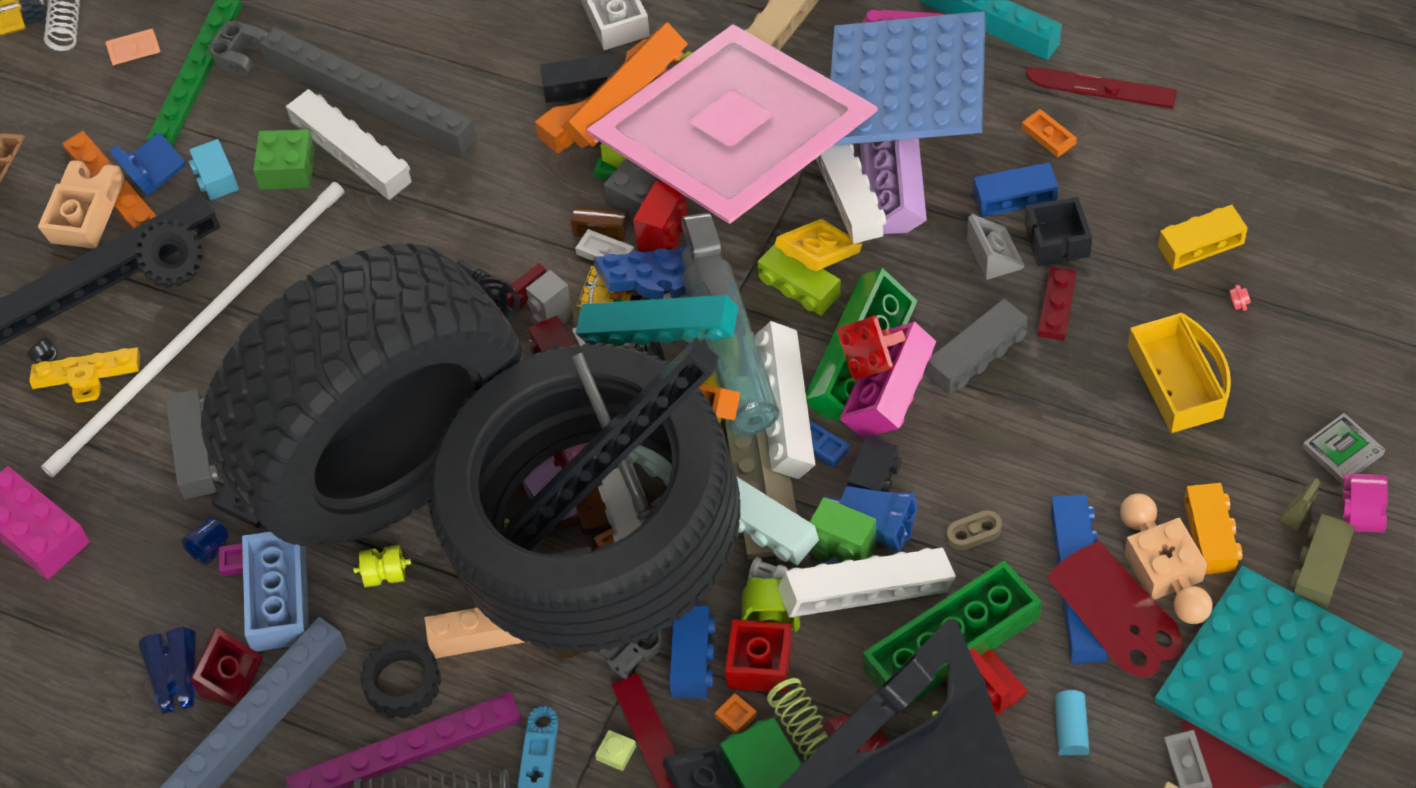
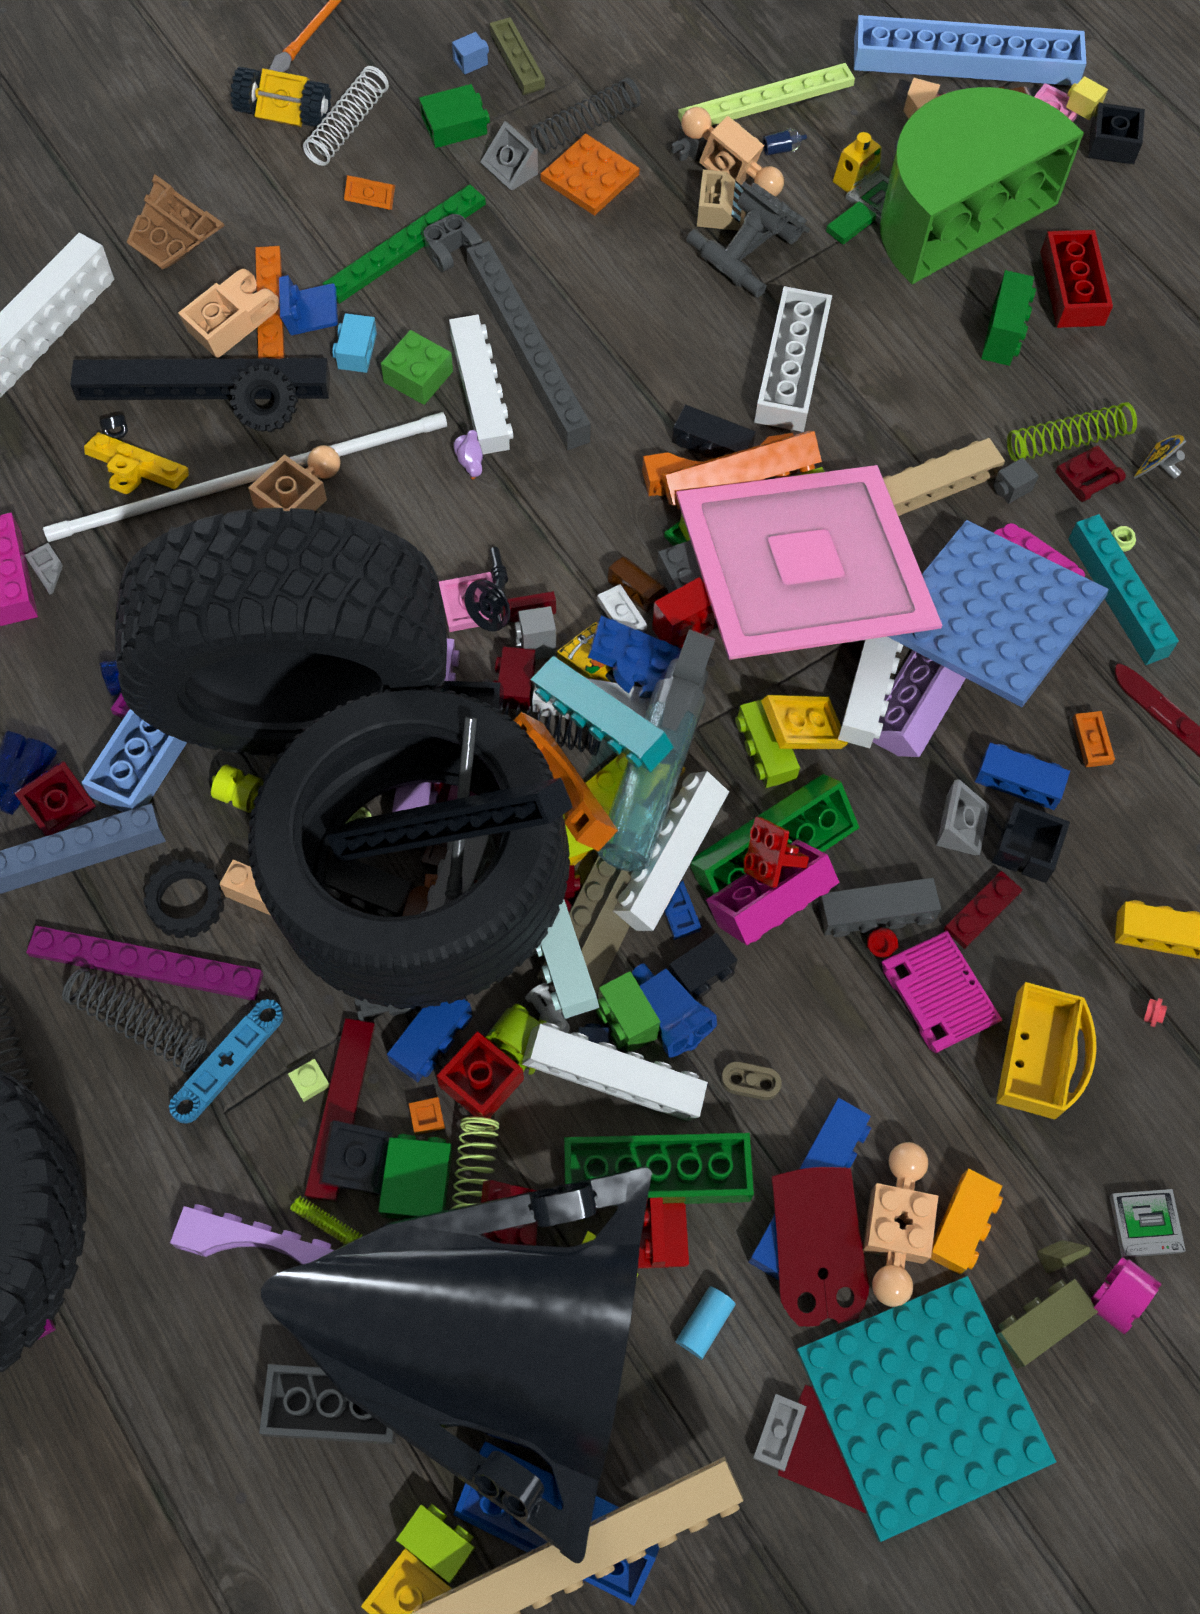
camera: 25 degrees right, 10 degrees up
none -> light grey tile [24,543,63,595]
none -> light nougat brick [248,445,341,511]
none -> lavender animal [454,430,483,479]
none -> red tile [867,927,898,958]
none -> dark pink window [881,931,1002,1053]

